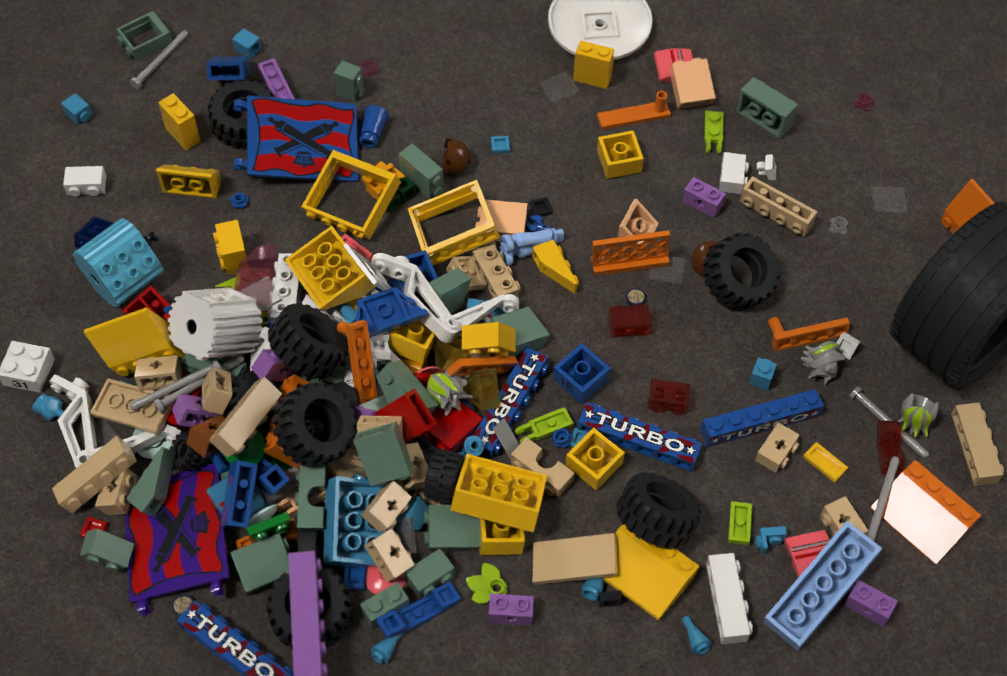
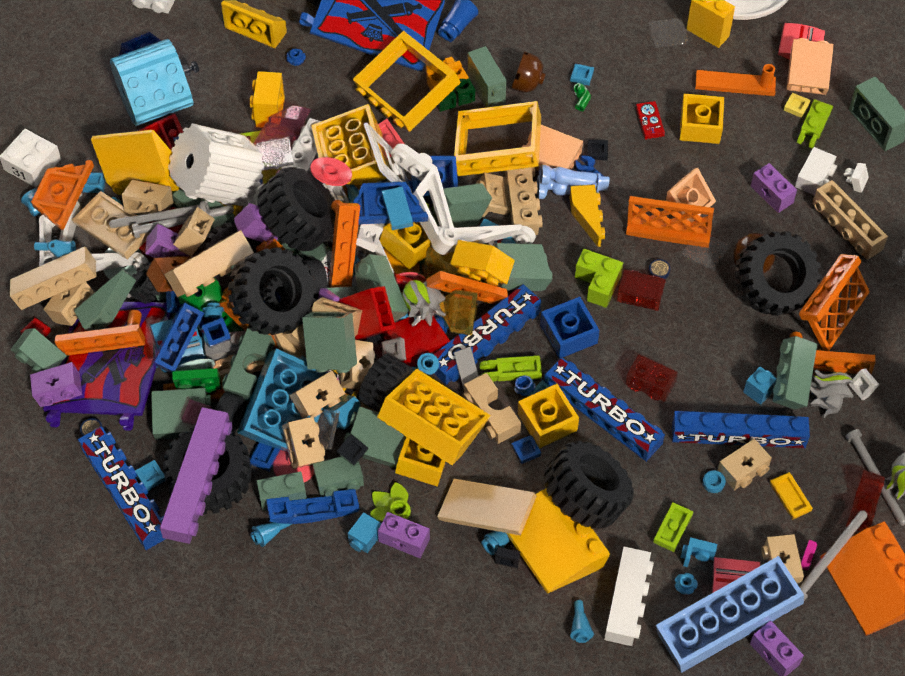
camera: 20 degrees right, 0 degrees up
none -> medium lavender brick [30,362,82,407]
none -> orange wing [31,160,94,230]
none -> dark azure piece [34,240,76,258]
none -> orange piece [54,310,146,356]
none -> dark azure tile [83,173,106,193]
none -> dark azure plate [135,460,166,491]
none -> clear pink tile [182,399,212,426]
none -> dark azure plate [202,303,224,319]
none -> coral dish [310,157,352,186]
none -> black tile [337,434,369,467]
none -> dark azure brick [348,512,382,553]
none -> dark azure tile [382,187,413,230]
none -> light grey tile [382,337,406,361]
none -> blue tile [511,435,541,464]
none -> green arm [573,83,591,112]
none -> lime brick [575,249,623,308]
none -> red tile [636,101,665,139]
none -> dark azure plate [675,573,698,594]
none -> dark azure tile [702,470,726,493]
none -> sand green brick [773,336,817,410]
none -> light yellow tile [784,93,811,118]
none -> orange fence [799,254,870,351]
none -> dark pink tile [801,540,818,570]

